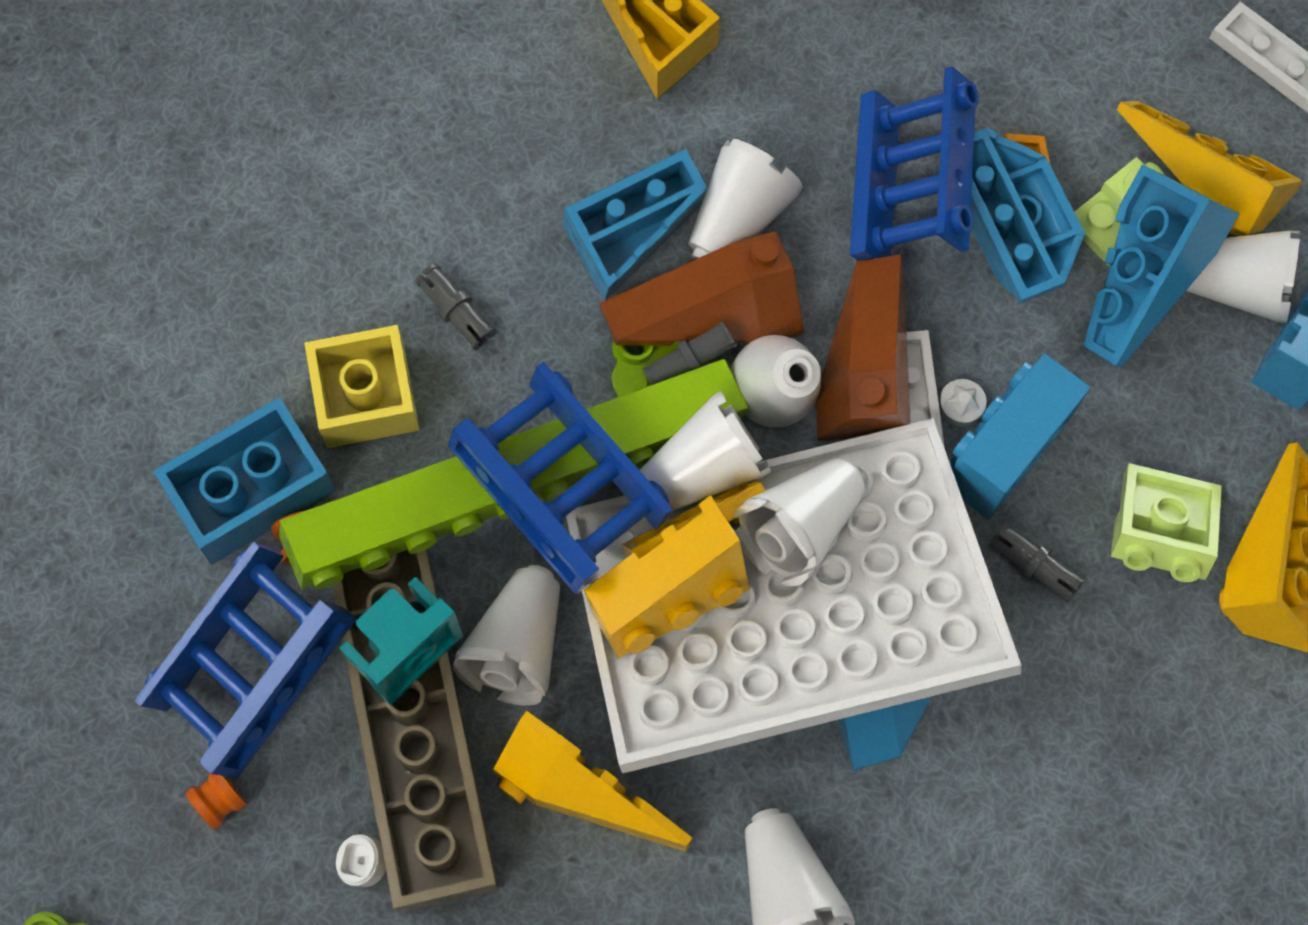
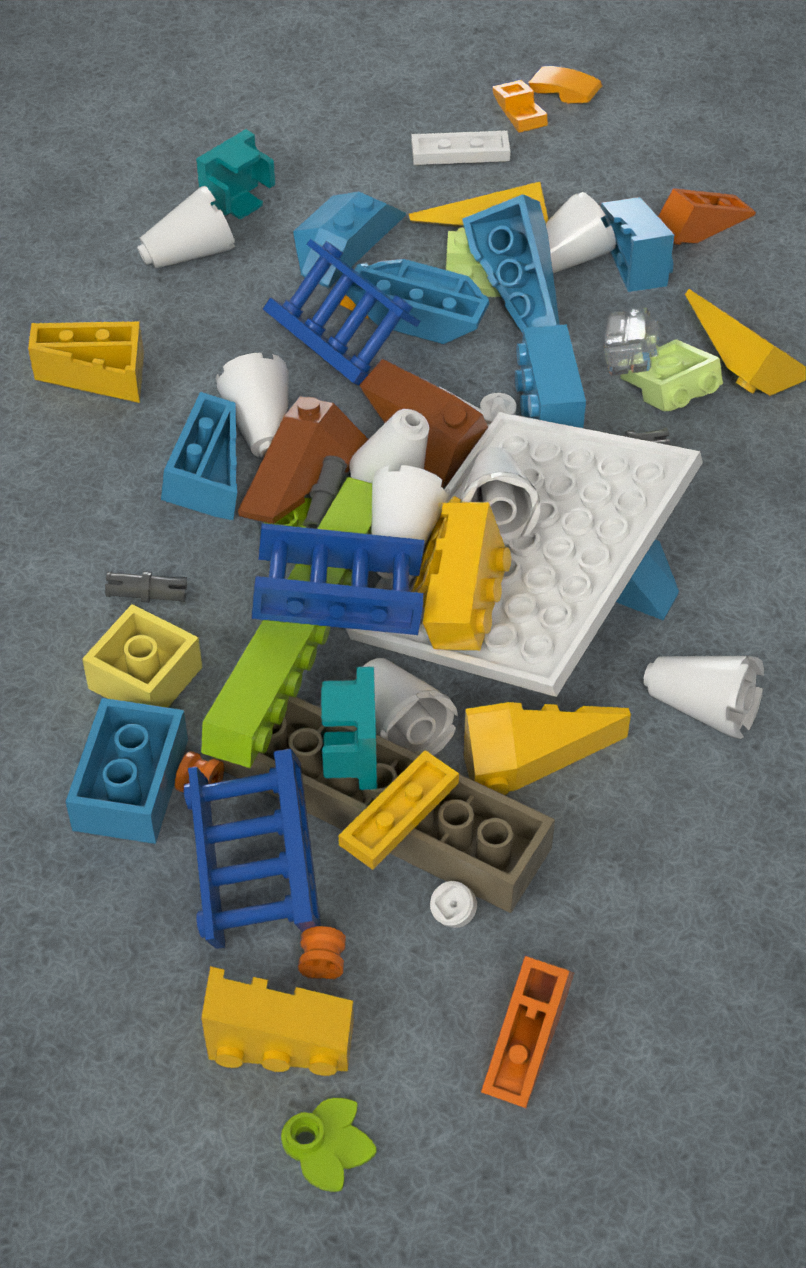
camera: 45 degrees left, 20 degrees down
none -> yellow wedge [201,966,354,1076]
none -> dark azure wedge [293,192,406,288]
none -> yellow plate [338,750,459,870]
none -> clear brick [604,308,660,376]

